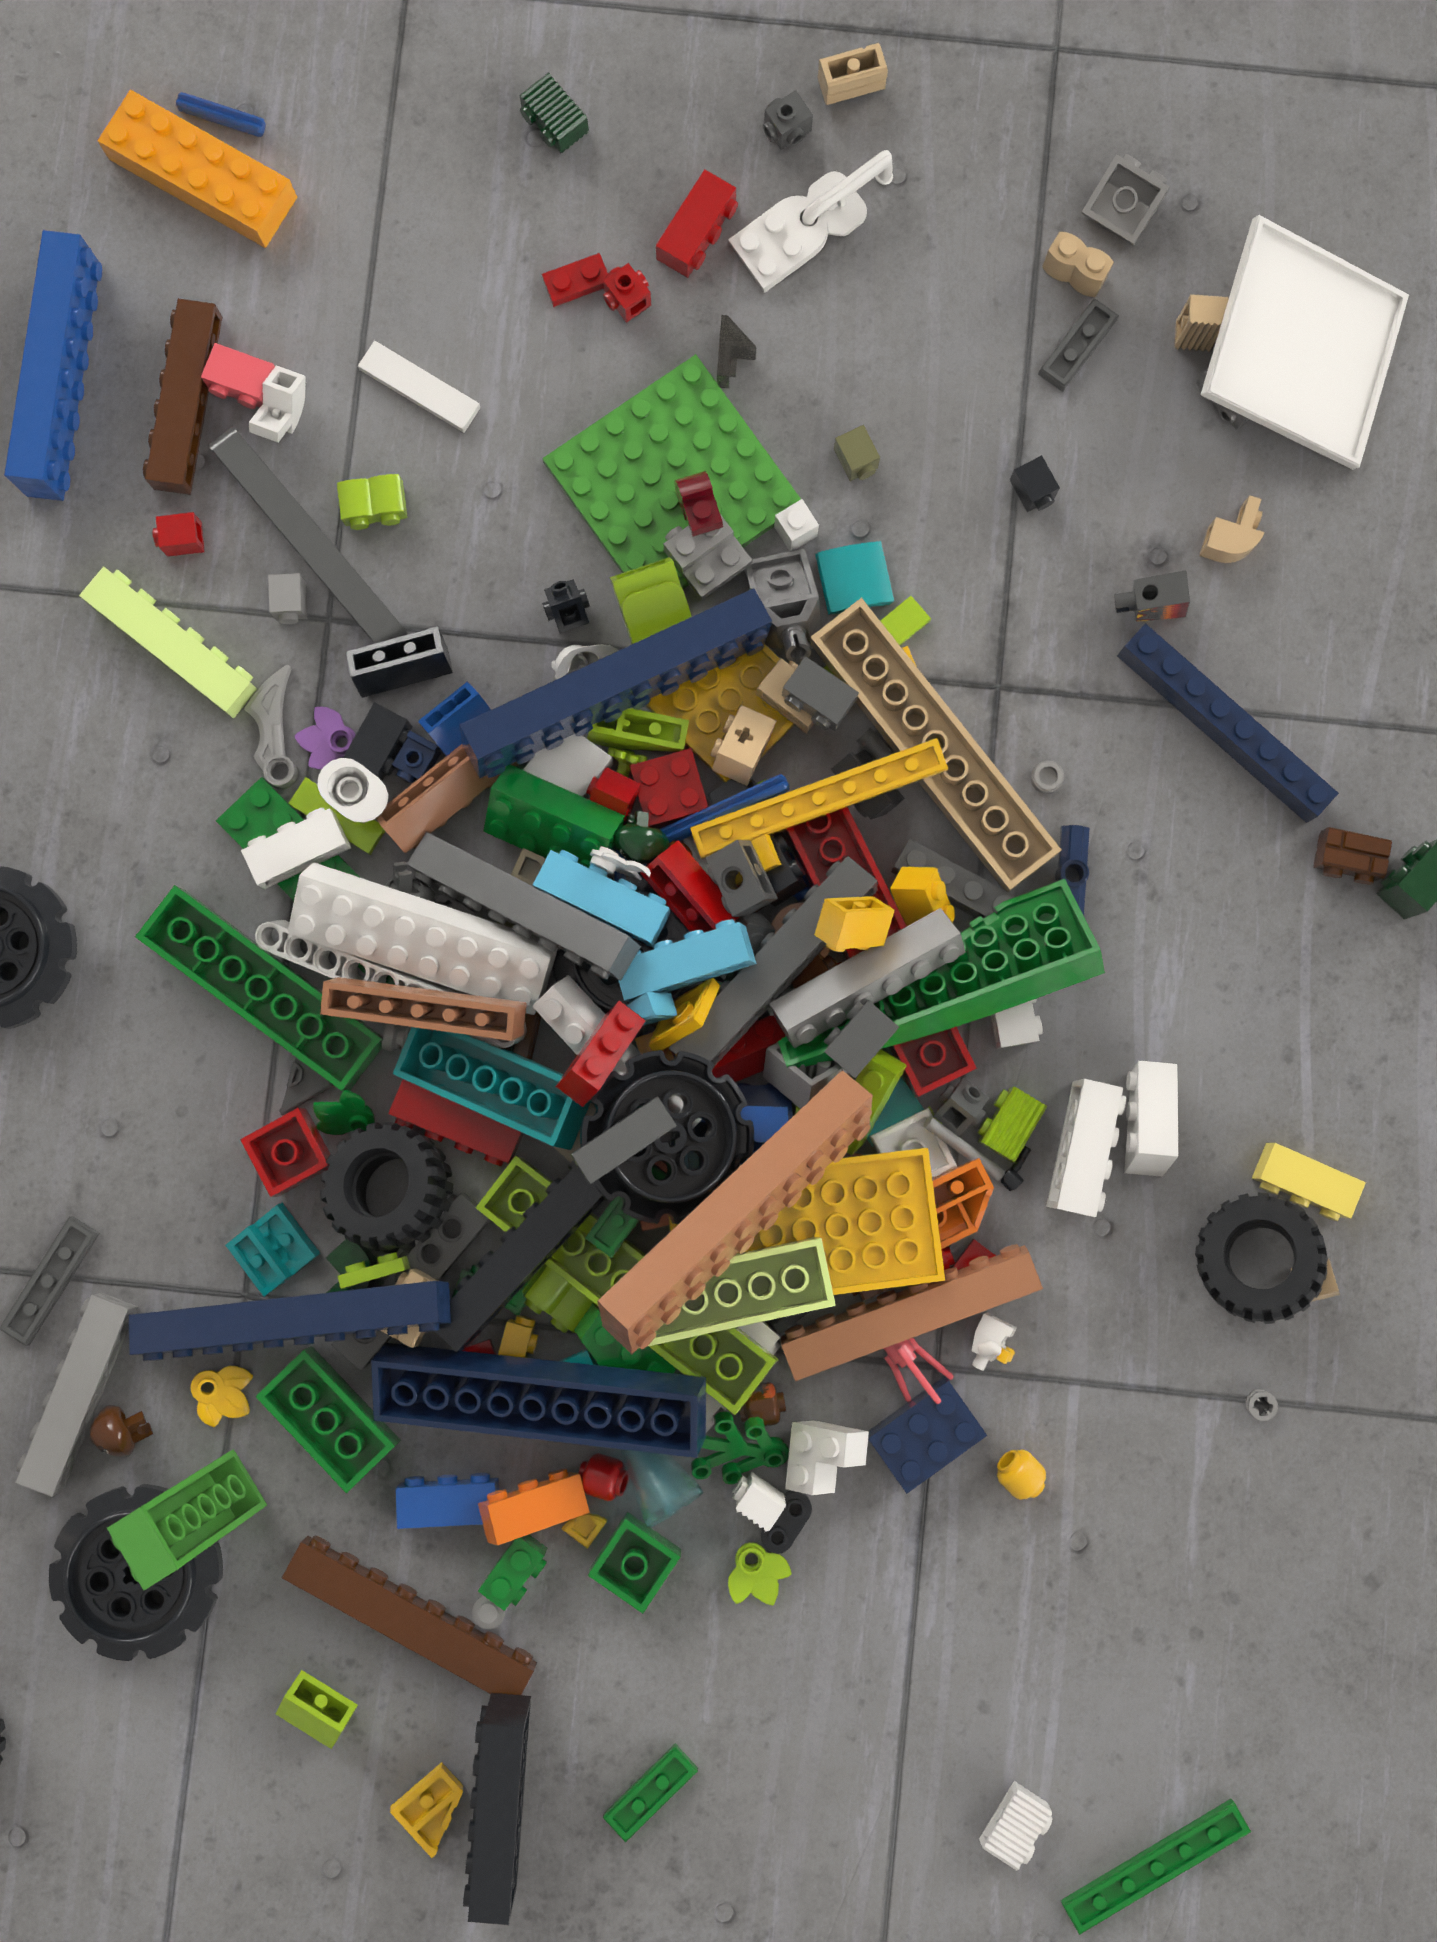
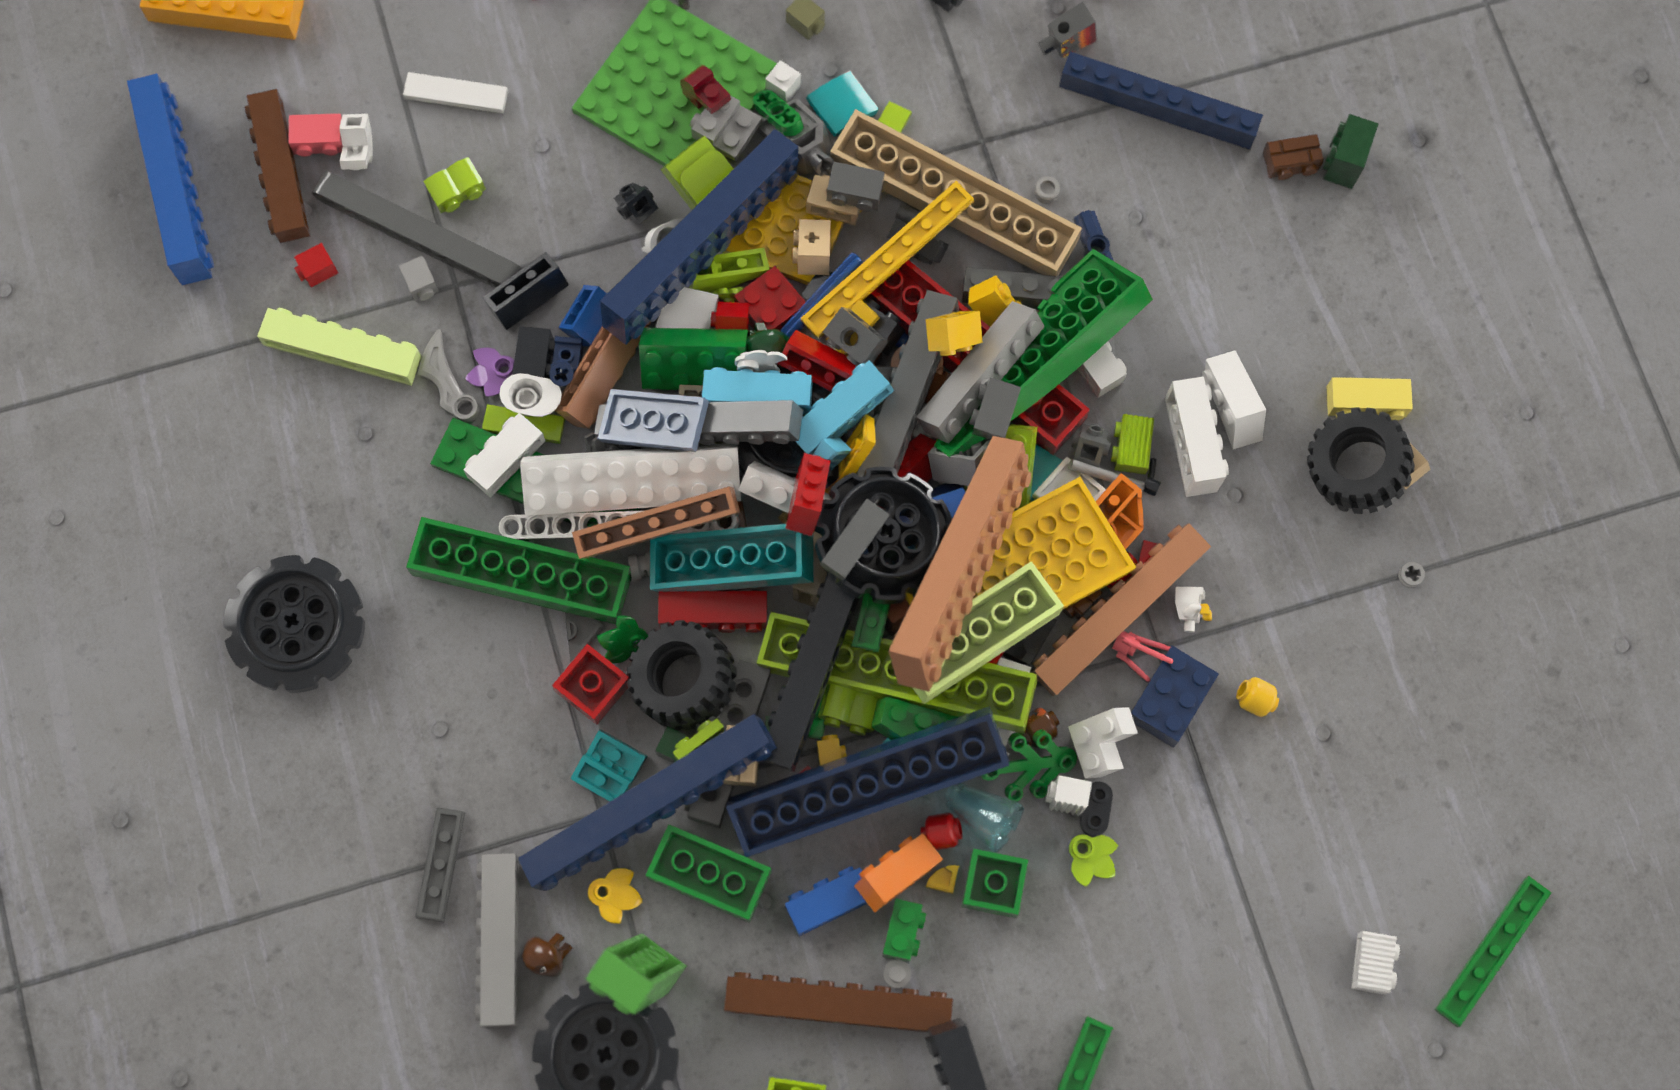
camera: 25 degrees left, 10 degrees down
none -> dark blue bush [549,359,573,386]
none -> plate [597,389,709,452]
none -> green beam [753,90,804,137]

